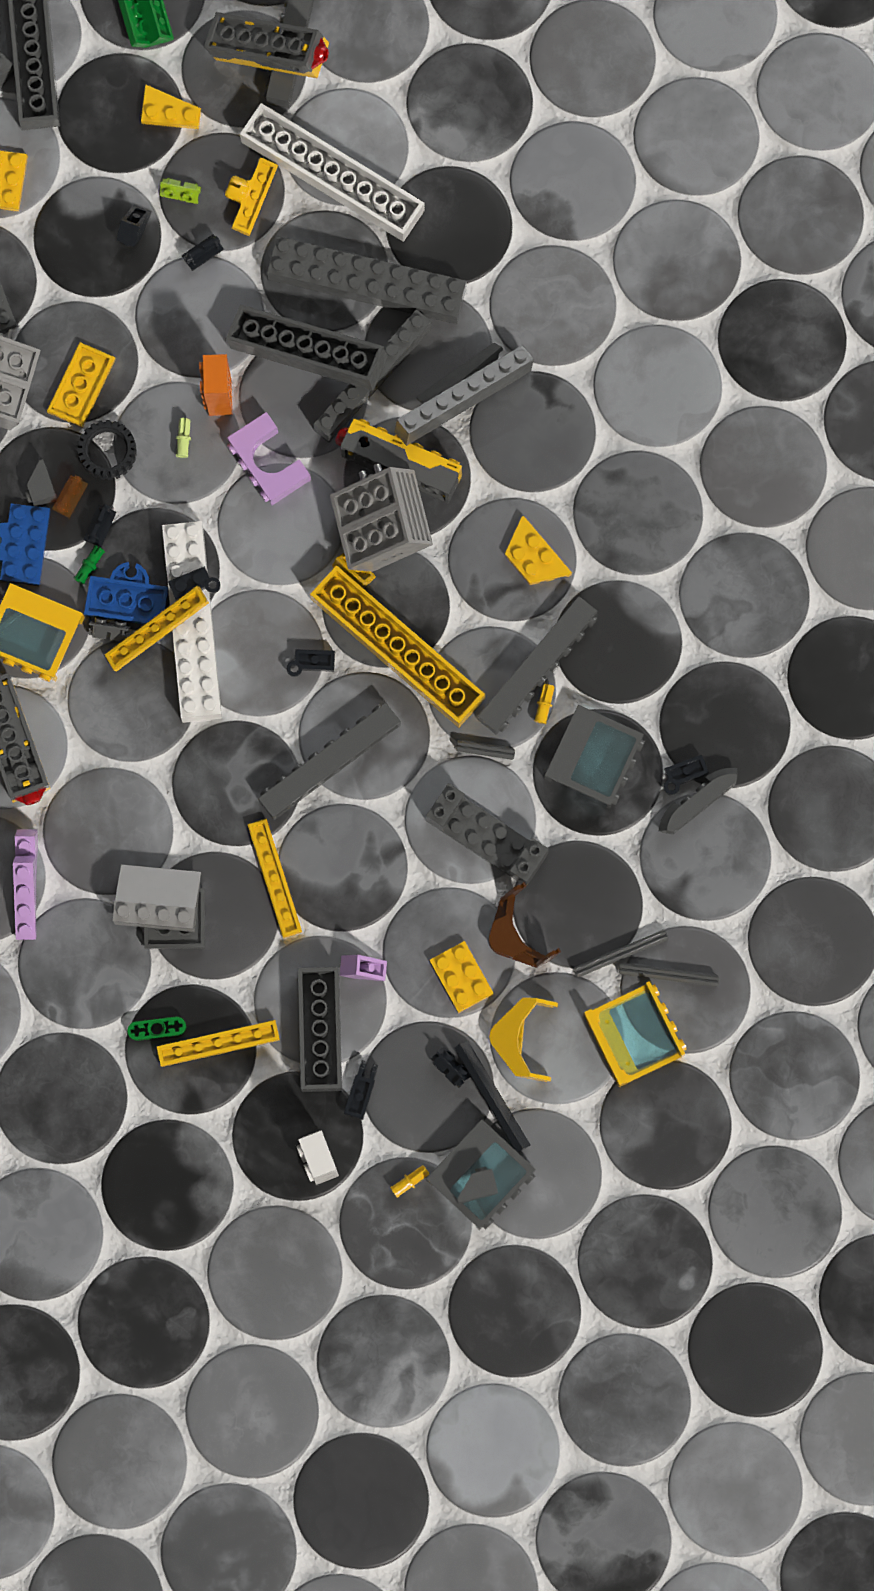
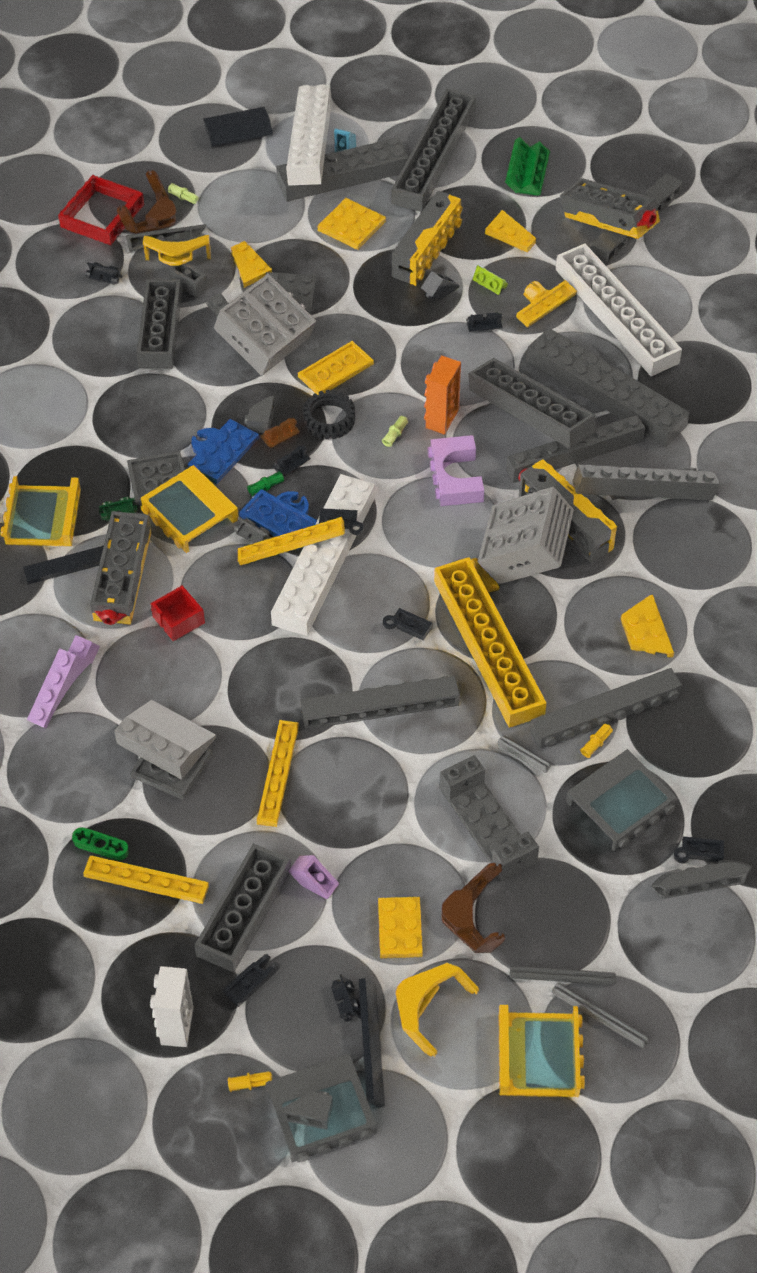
camera: 25 degrees right, 25 degrees down
none -> red piece [150,585,205,641]
none -> piece [392,190,462,286]

